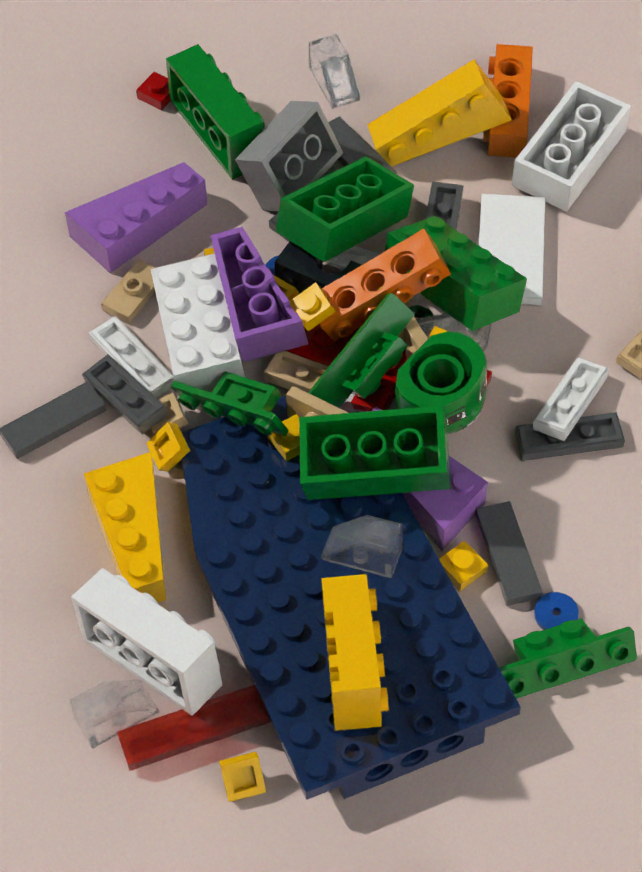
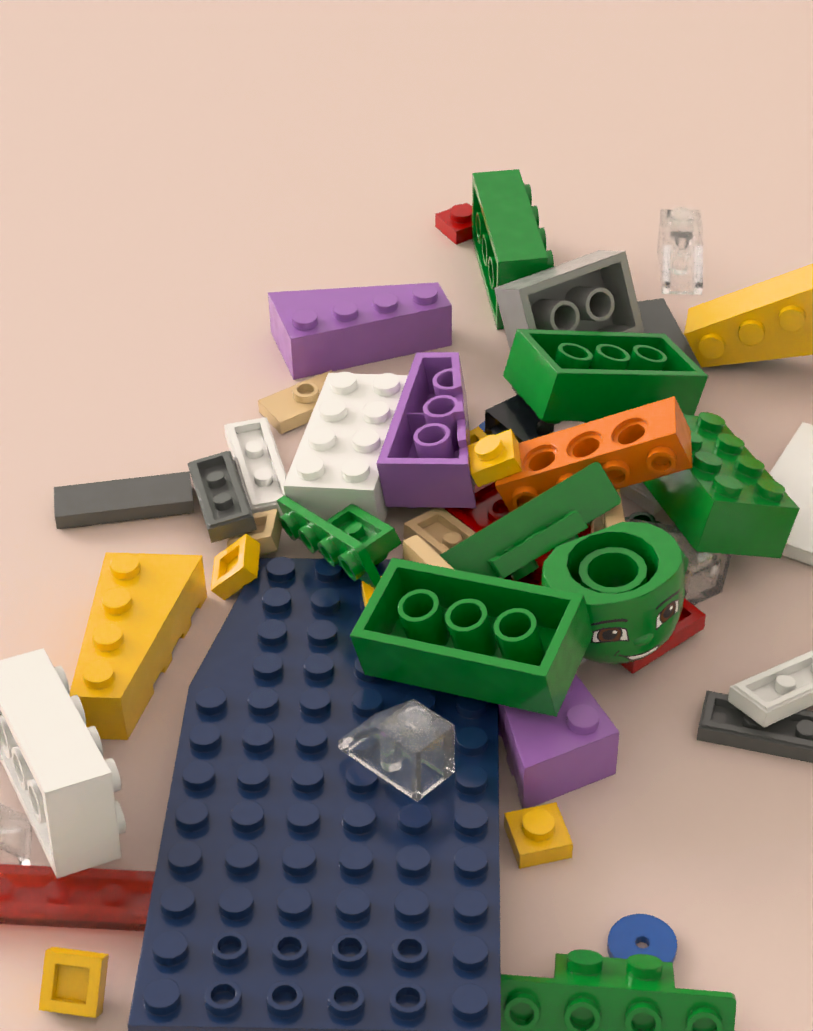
camera: 25 degrees right, 15 degrees down
yellow wedge [321,574,389,731] -> none
dark grey plate [425,181,464,230] -> none
dark grey tile [475,501,543,606] -> none

